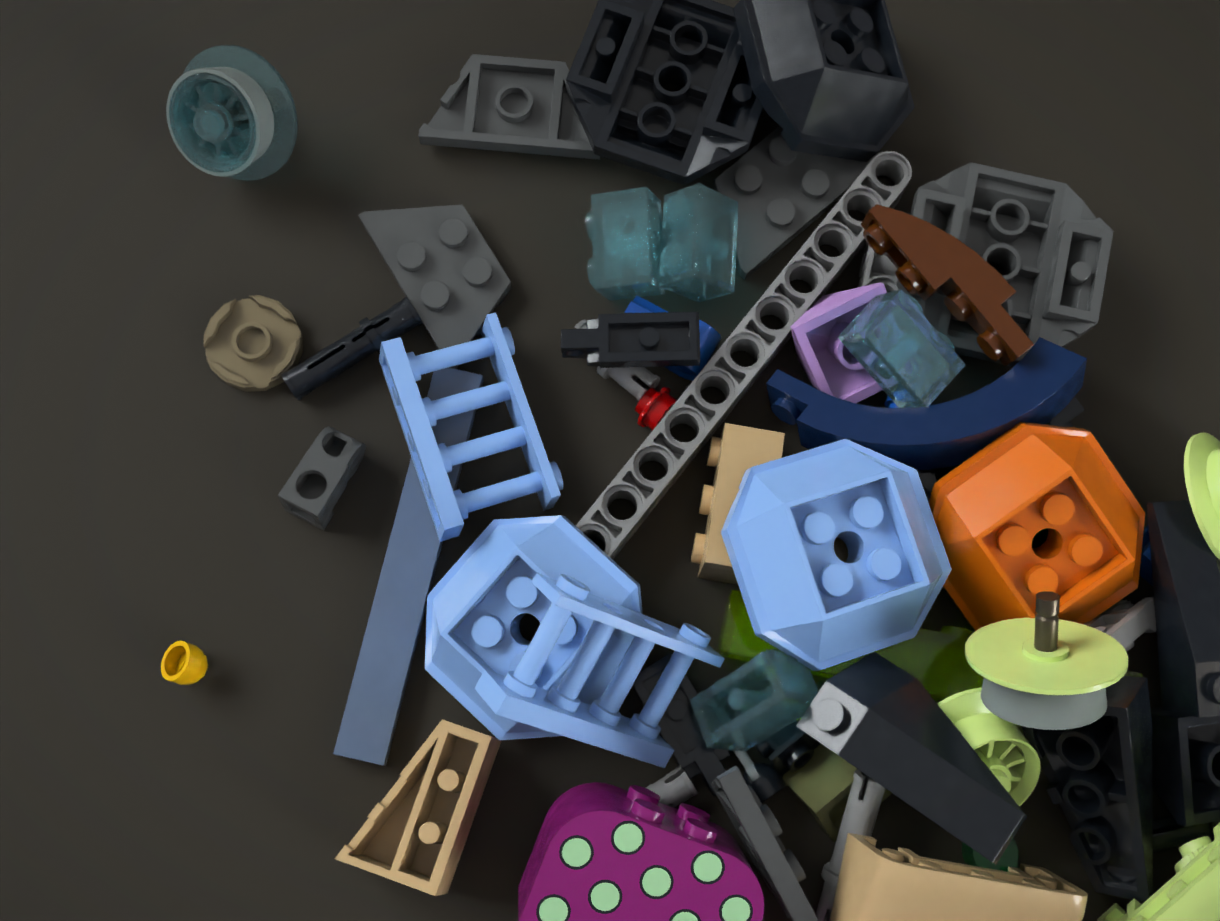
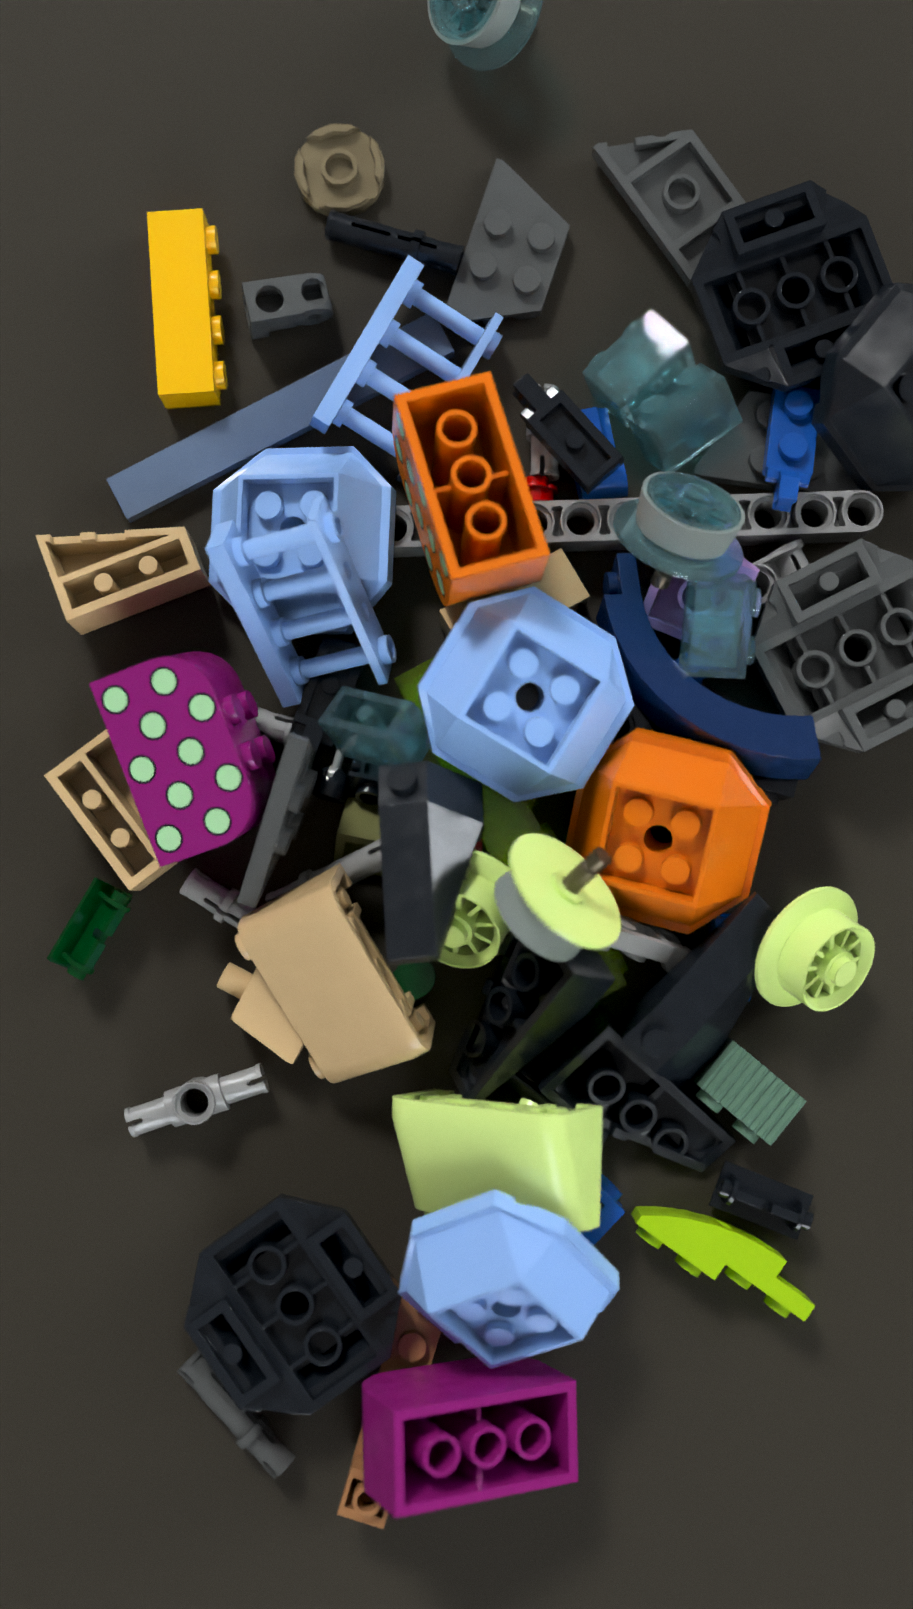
camera: 50 degrees right, 10 degrees up
yellow hinge [161,641,208,685] -> none
reddish brown slope [861,204,1034,366] -> none
none -> yellow brick [147,208,227,409]
none -> orange brick [392,371,550,606]
none -> clear light blue piece [613,471,745,589]
none -> blue hinge [762,387,820,512]

